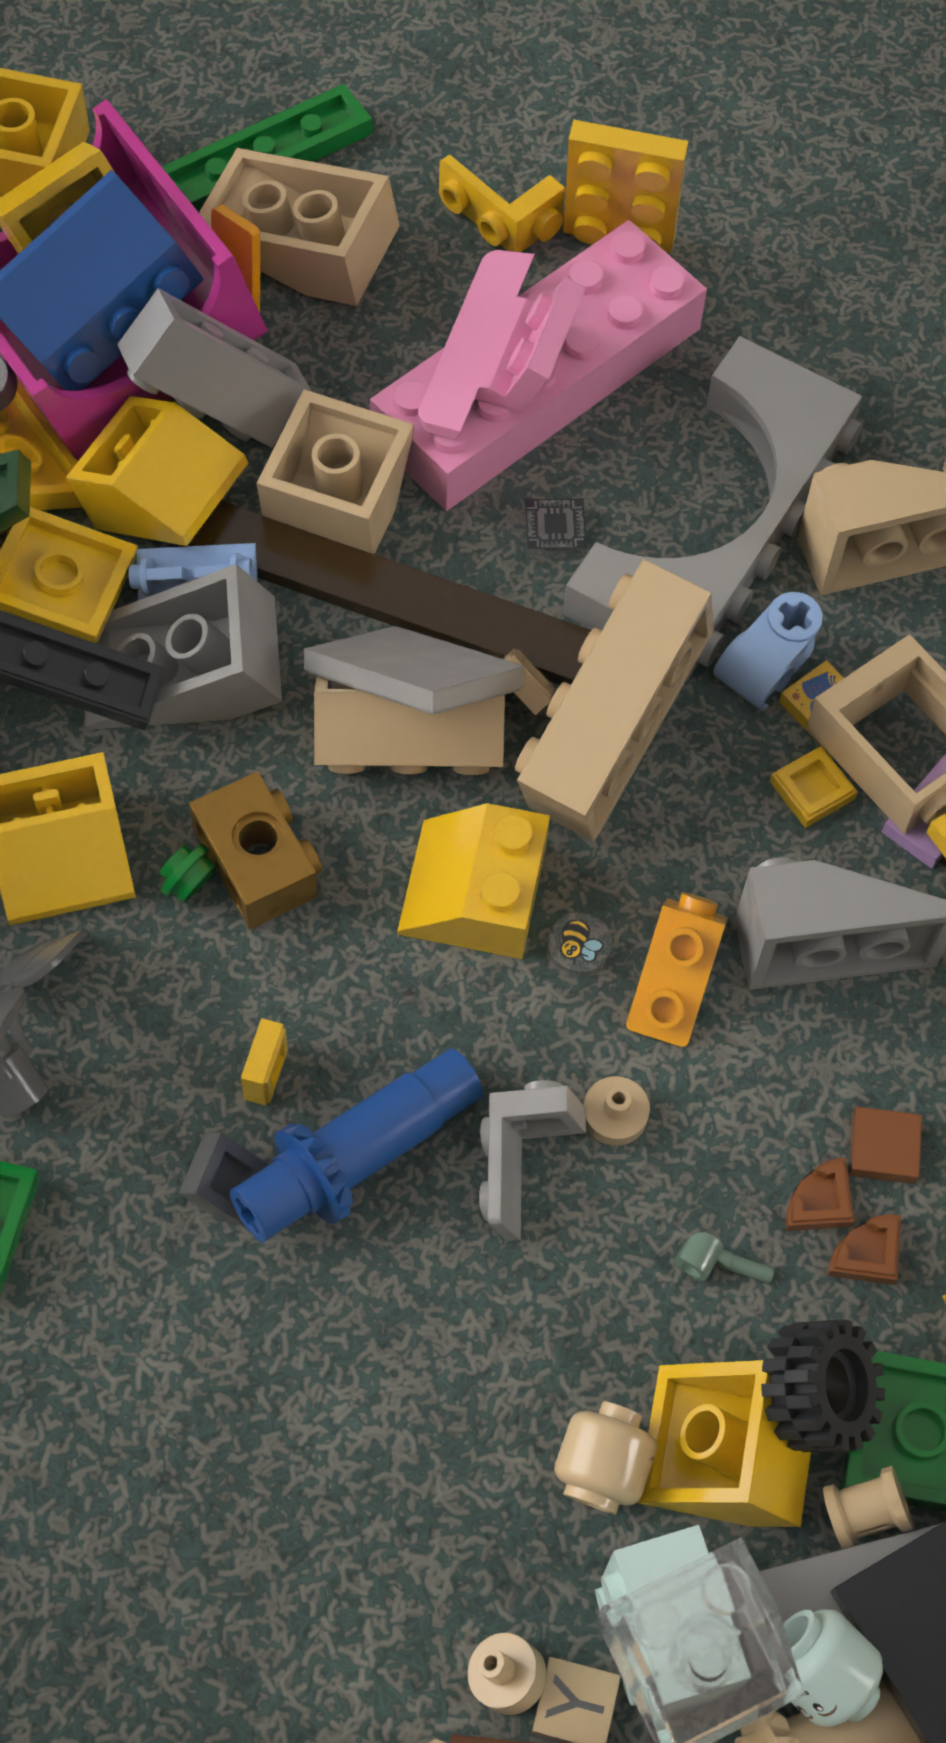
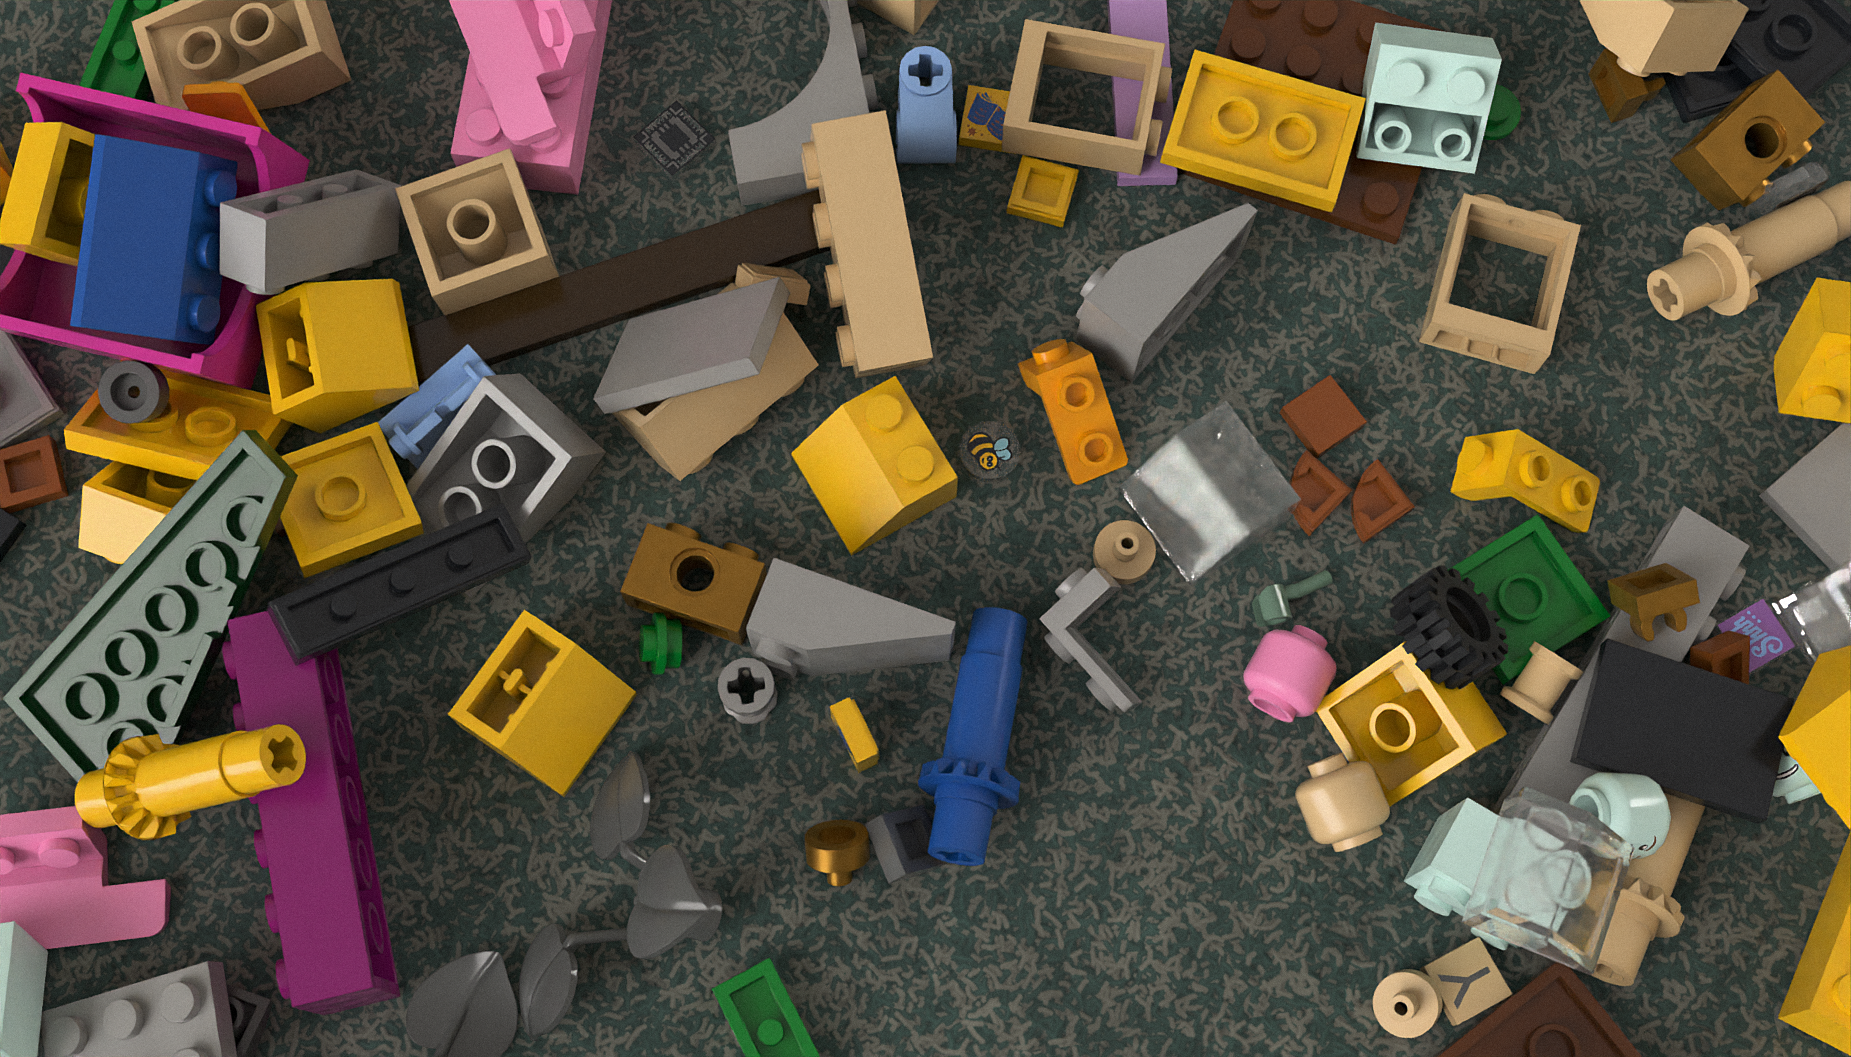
camera: 40 degrees left, 10 degrees up
none -> light grey bush [717,658,778,724]
none -> light grey slope [746,558,956,679]
none -> pearl gold tile [805,820,870,886]
none -> clear slope [1119,401,1301,586]
none -> bright pink head [1243,625,1336,722]

